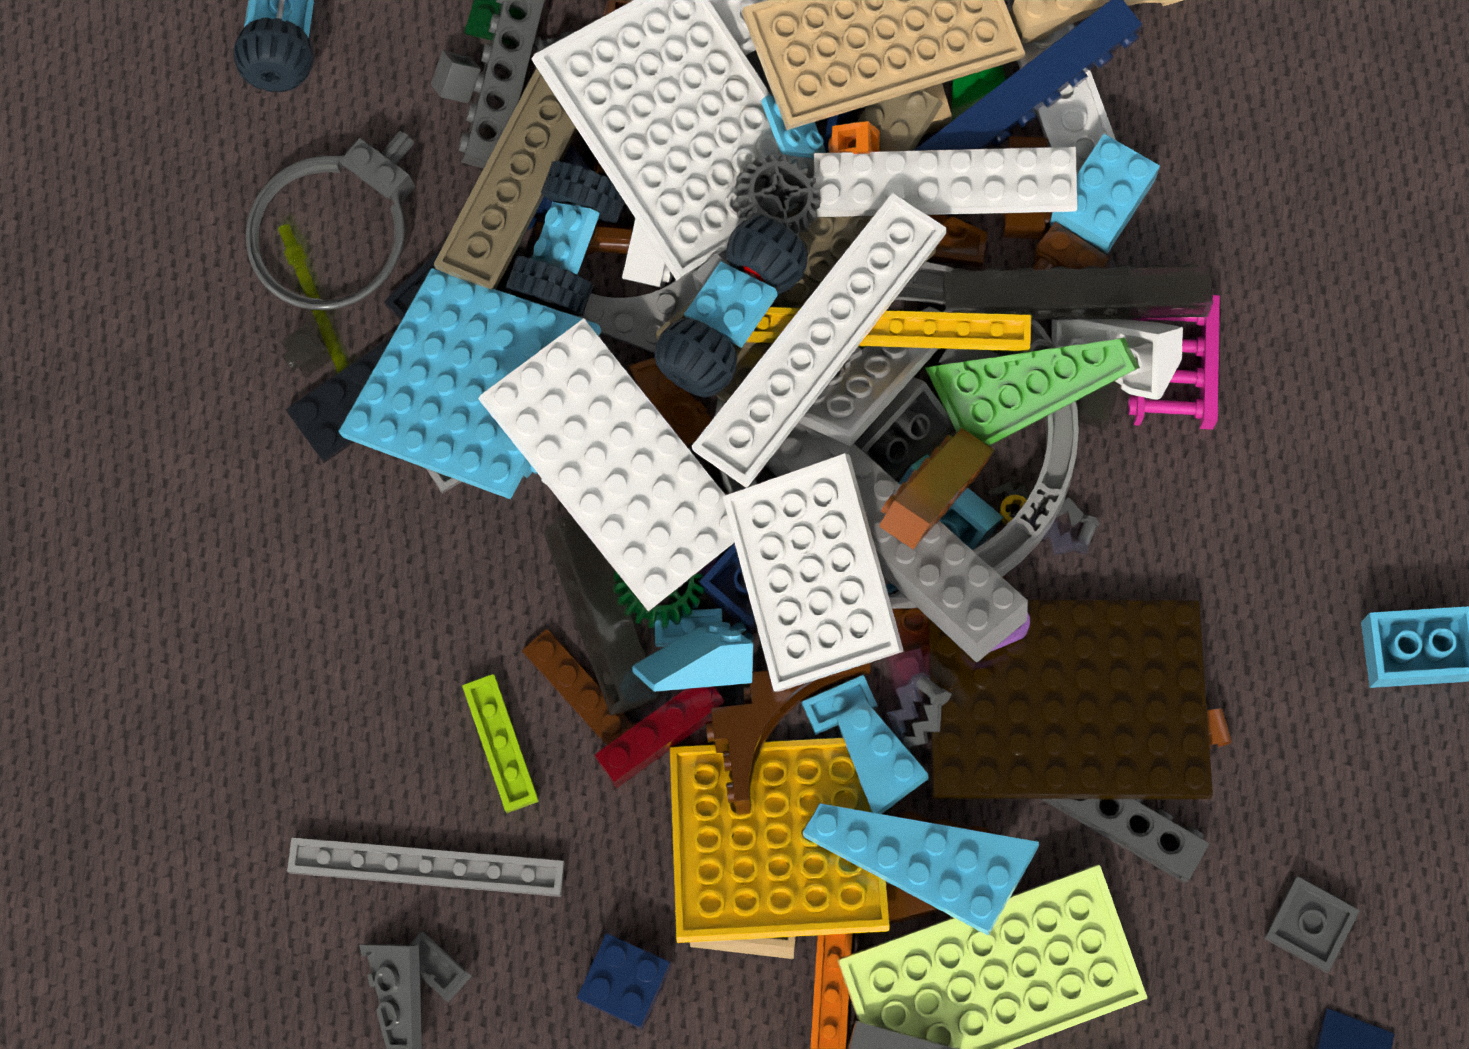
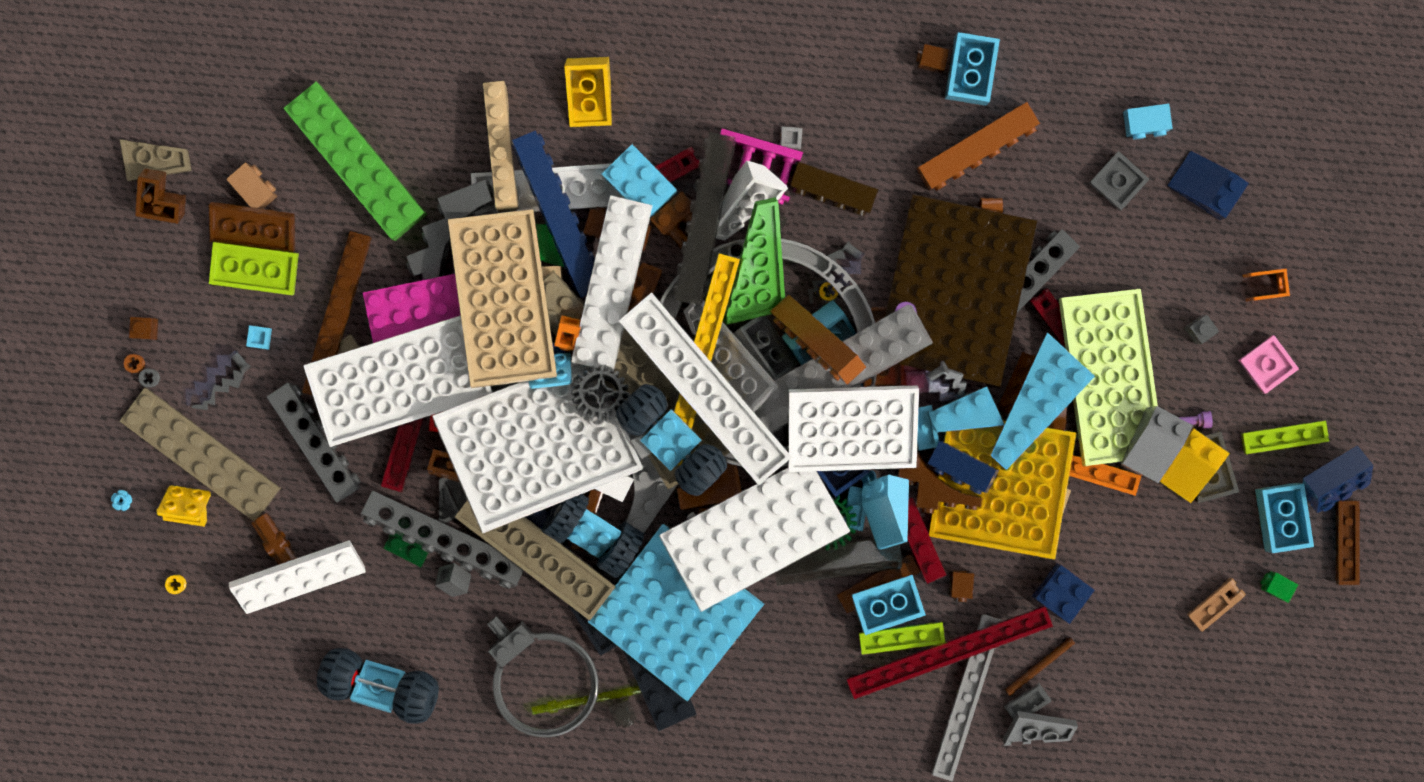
camera: 85 degrees left, 15 degrees up
none -> yellow slope [565,57,612,127]
none -> dark red plate [655,147,702,183]
none -> light grey tile [780,126,803,150]
none -> dark brown brick [790,162,879,217]
none -> dark red plate [847,606,1053,699]
none -> medium azure slope [852,575,925,635]
none -> reddish brown brick [916,44,949,73]
none -> dark orange brick [916,102,1040,191]
none -> dark blue brick [928,441,999,495]
none -> reddish brown brick [949,570,974,602]
none -> reddish brown bar [1005,637,1075,696]
none -> dark red plate [1029,288,1065,347]
none -> medium azure brick [1123,104,1173,140]

